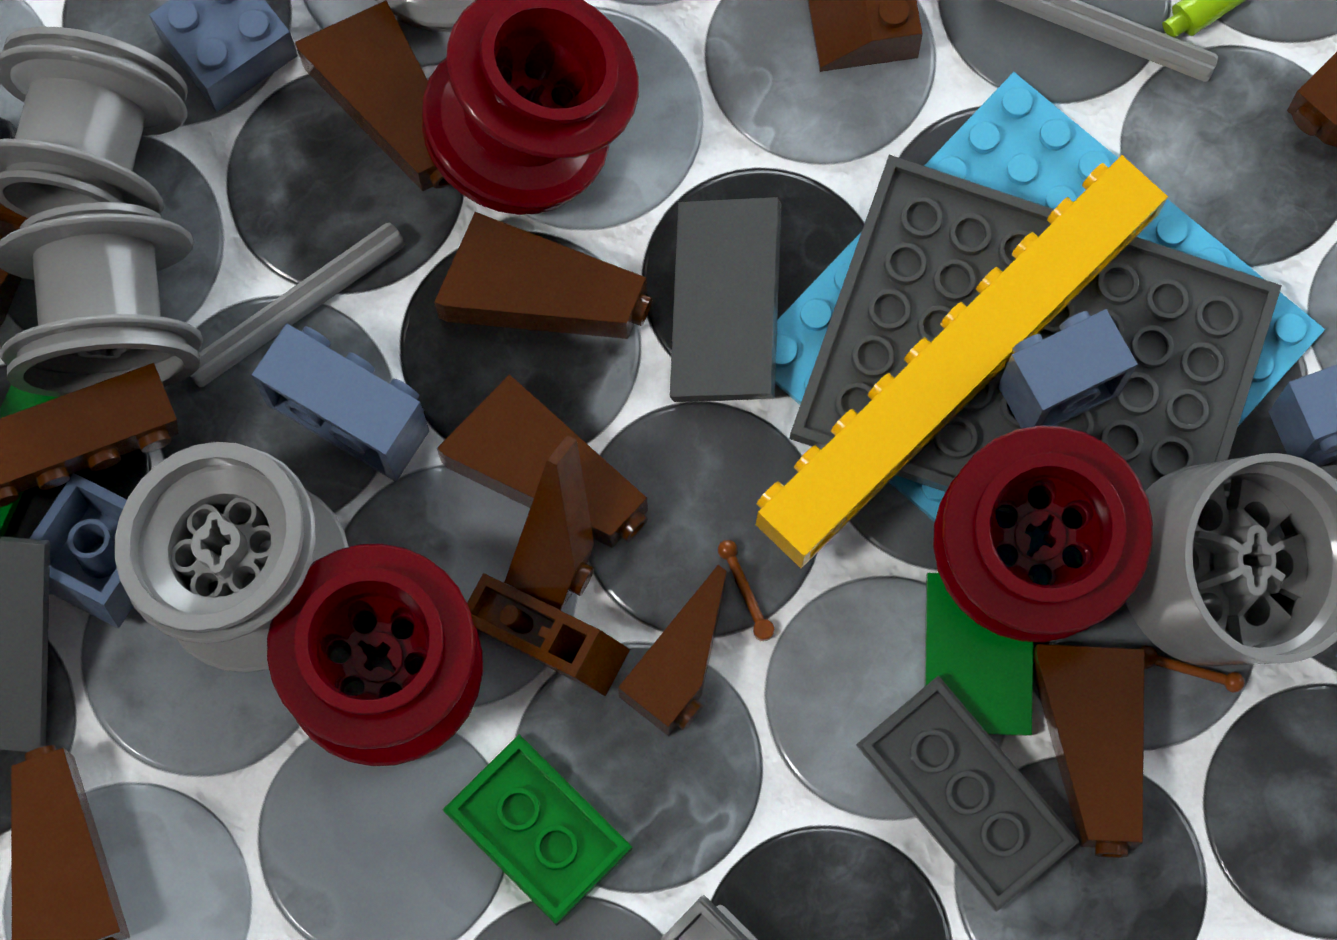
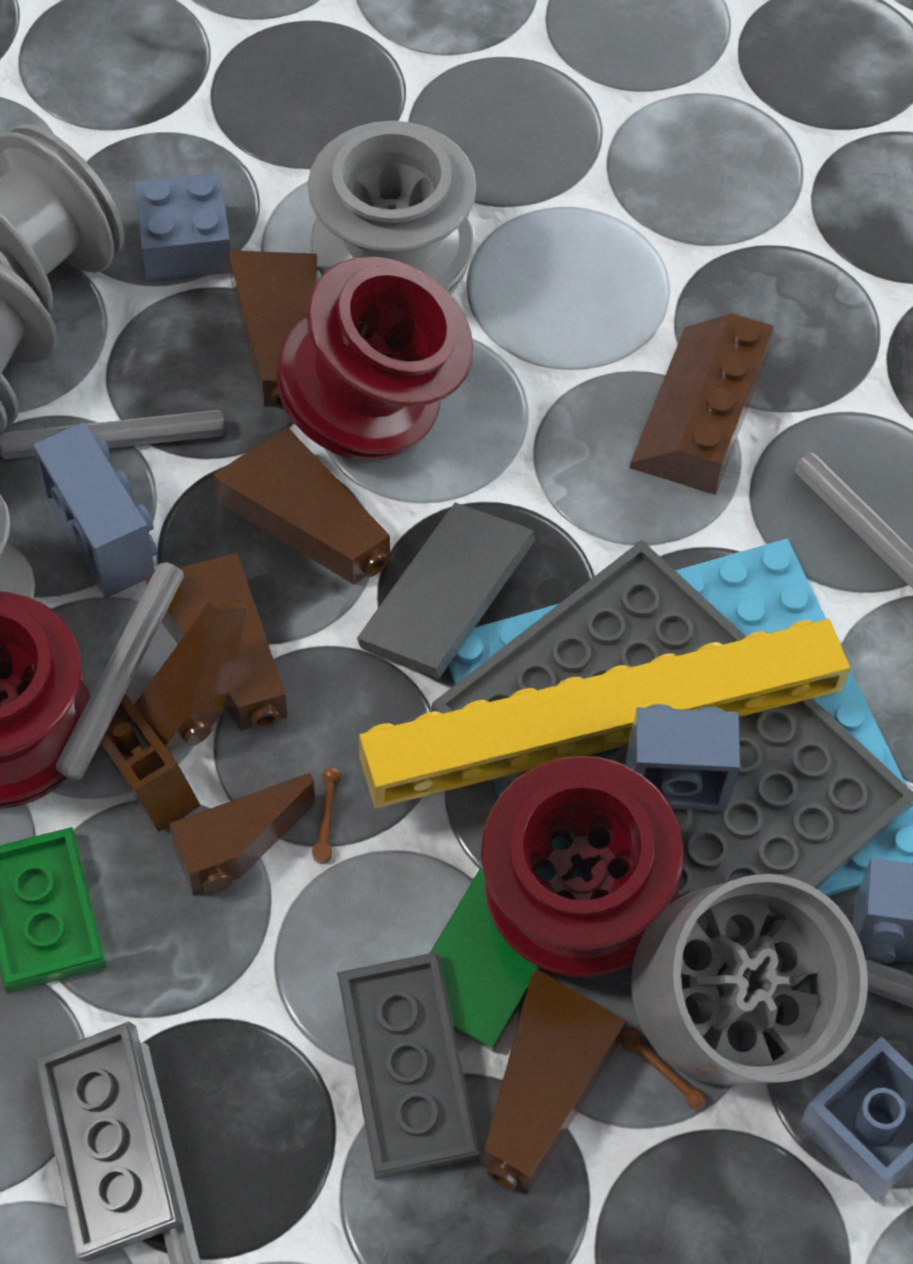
camera: 25 degrees right, 15 degrees down
none -> light grey axle [56,562,184,780]

